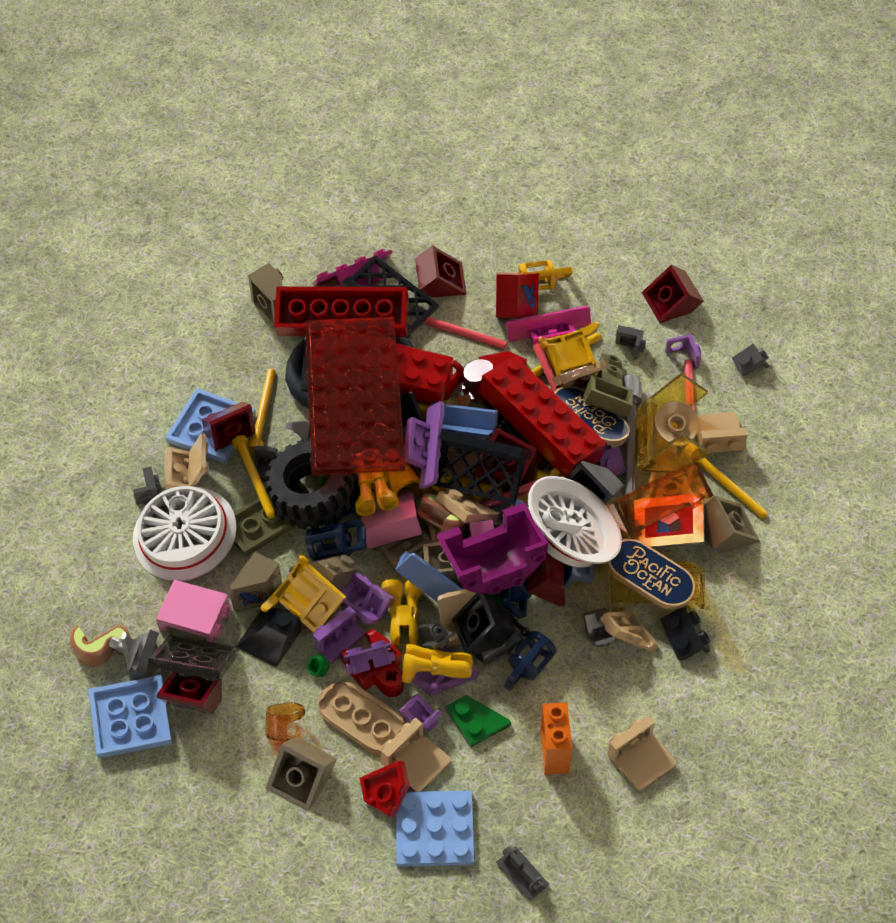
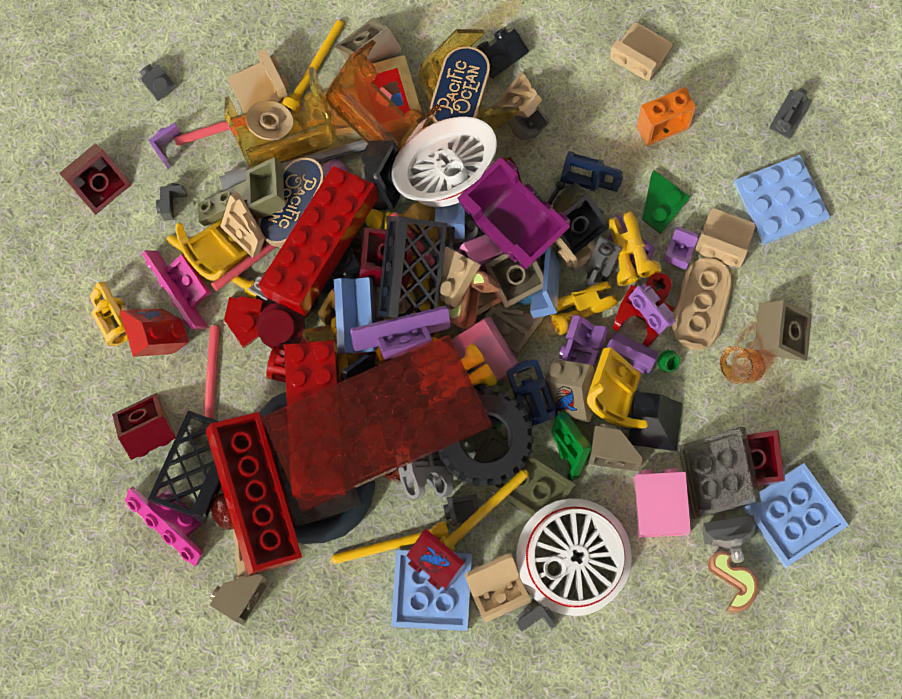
camera: 105 degrees left, 20 degrees up
red plate [359,760,410,818] -> none
none -> green wing [551,412,592,481]

